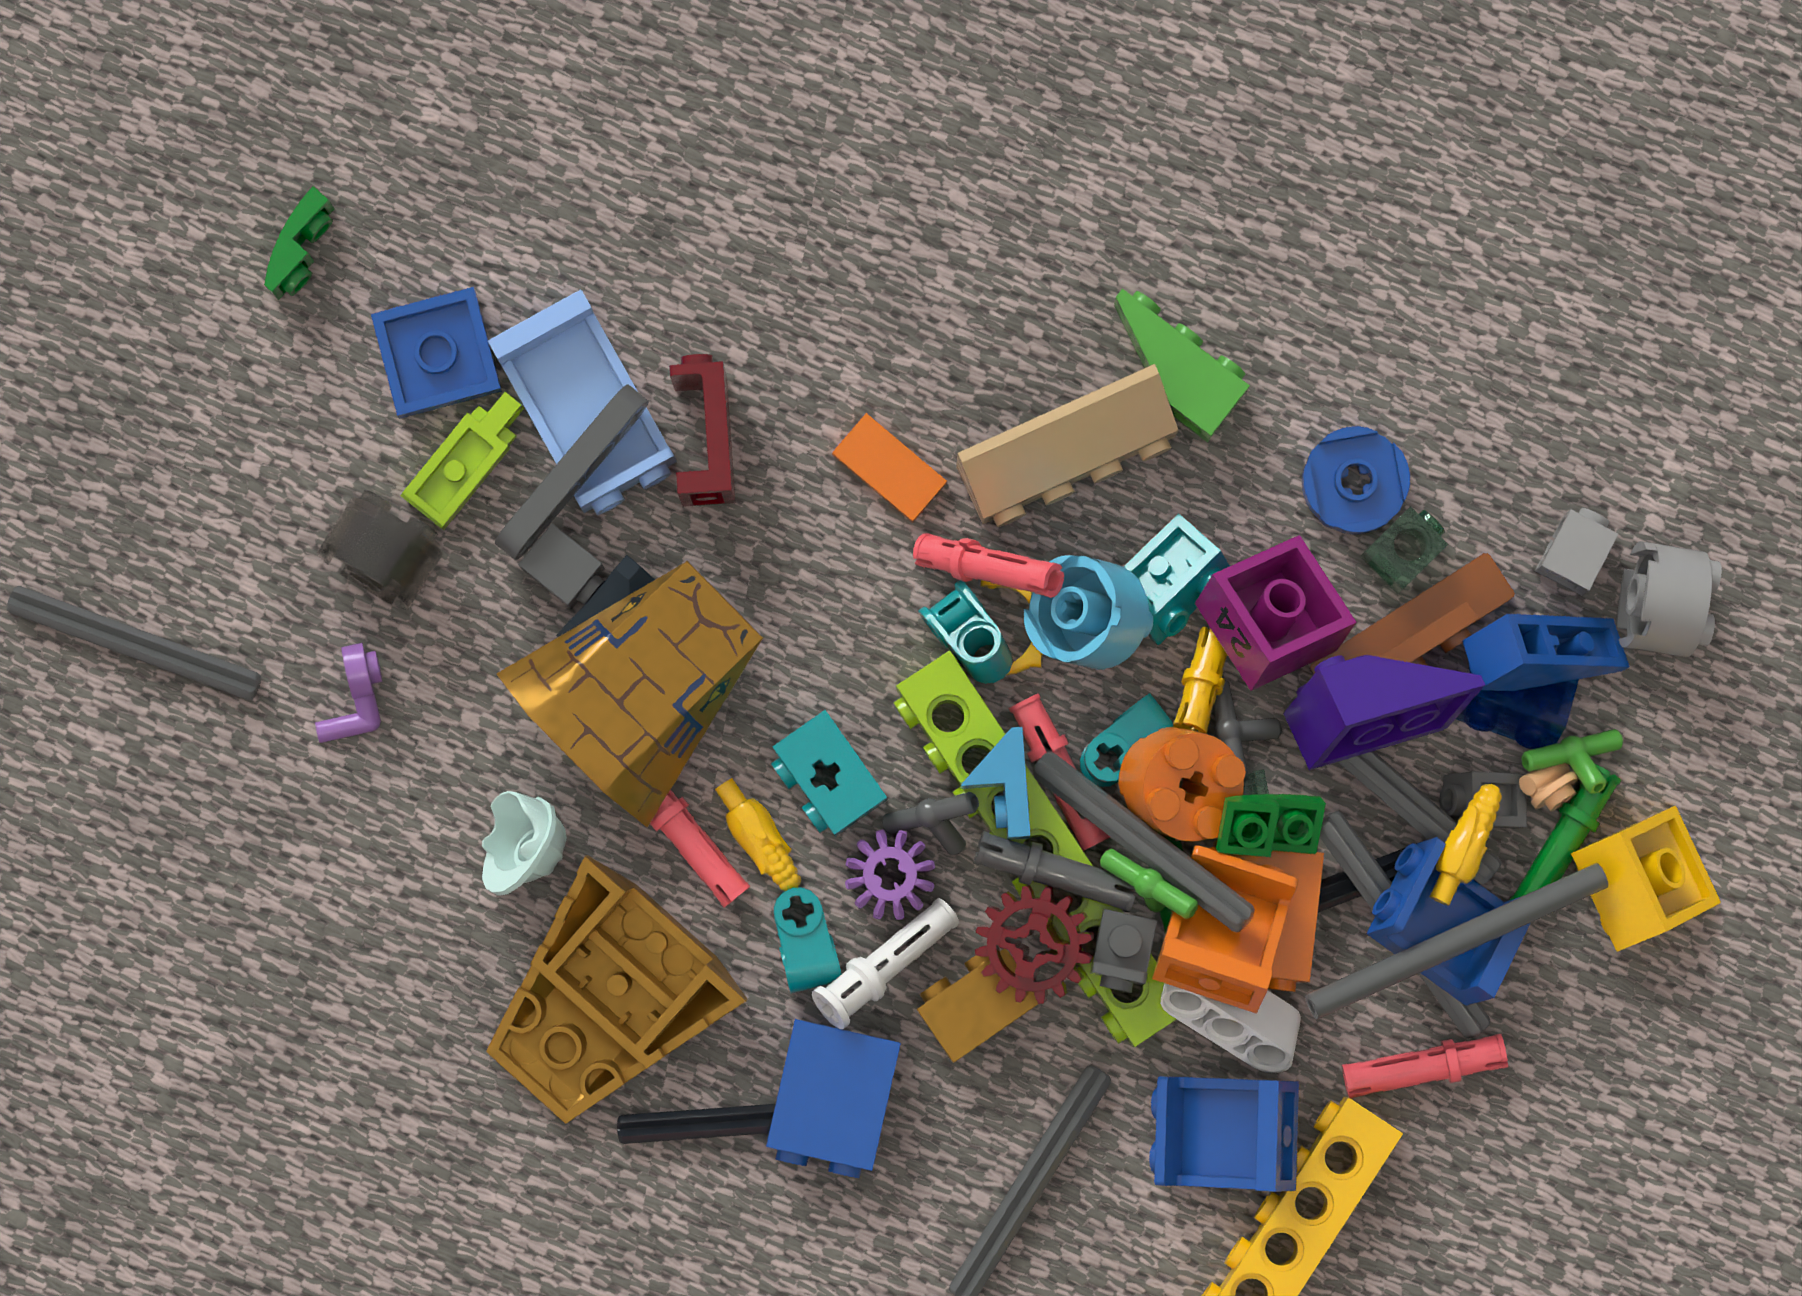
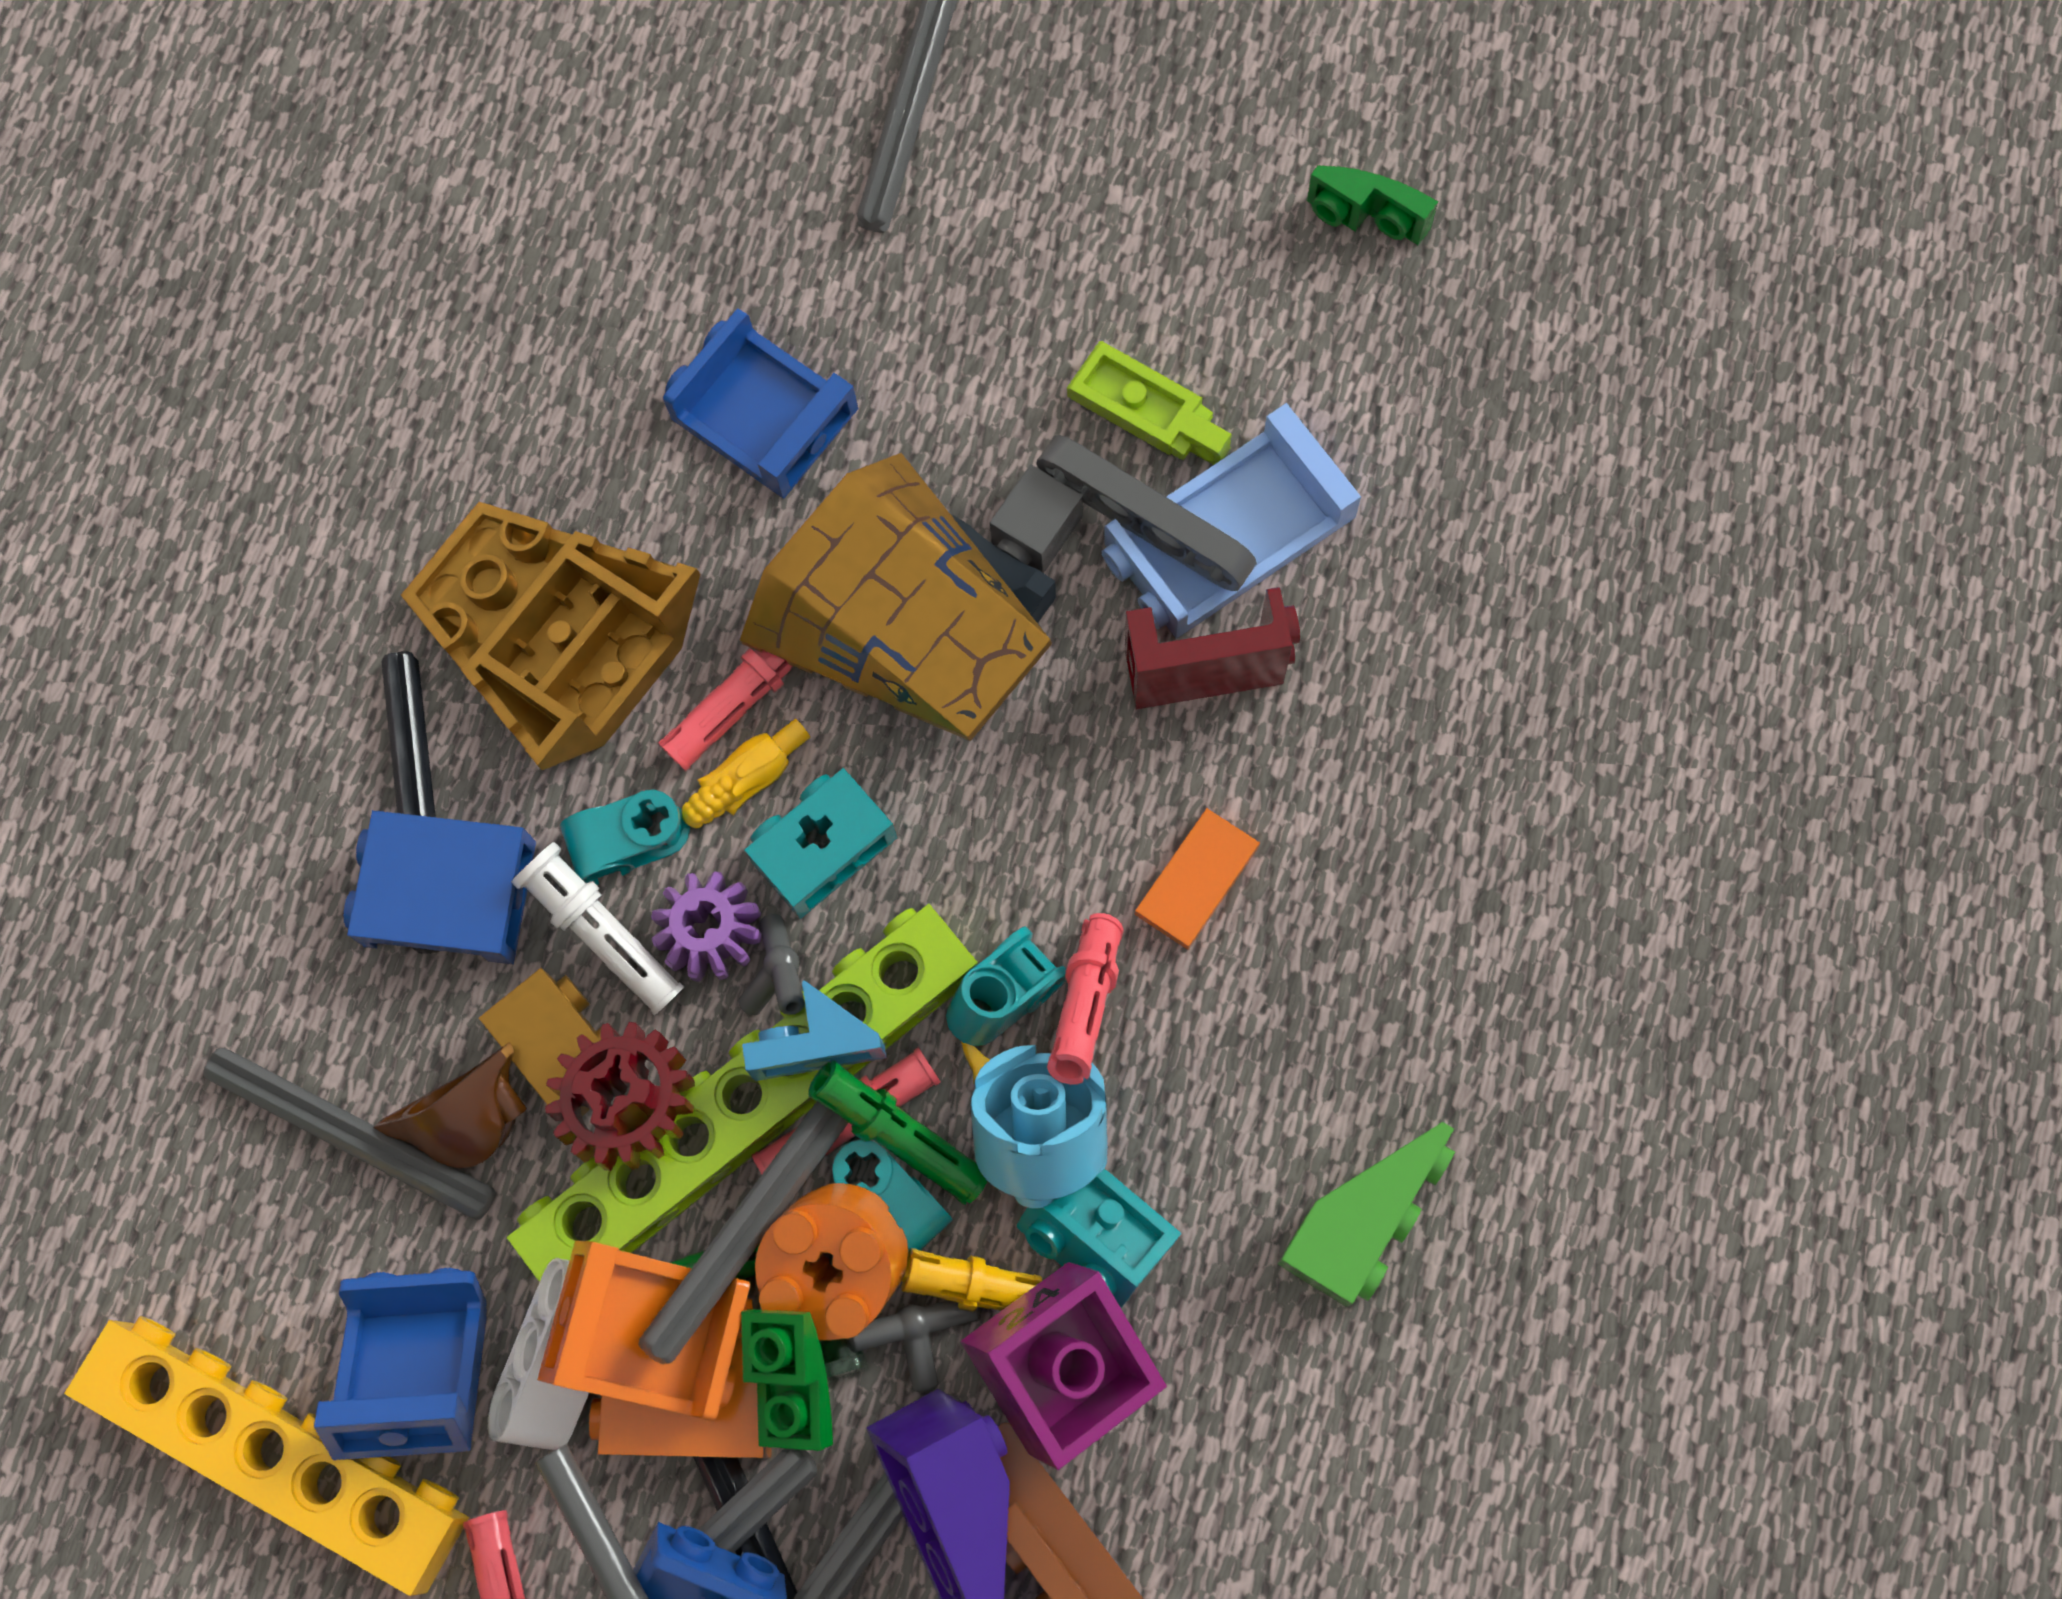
camera: 90 degrees right, 10 degrees down
medium lavender plate [315,642,383,743] -> none
clear smoke brick [317,490,443,610] -> none
blue plate [371,287,502,419] -> none
light aqua piece [482,791,567,896] -> none
tan slope [956,364,1178,527] -> none
dark grey pin [973,831,1136,913] -> none
dark grey bracket [1090,909,1158,993] -> none
bright green piece [1100,849,1198,919] -> none
blue plate [1302,426,1410,535] -> none
clear green brick [1360,506,1448,594] -> none
none -> reddish brown hat [373,1042,527,1168]
none -> blue panel [663,308,858,499]
none -> green pin [808,1060,987,1205]

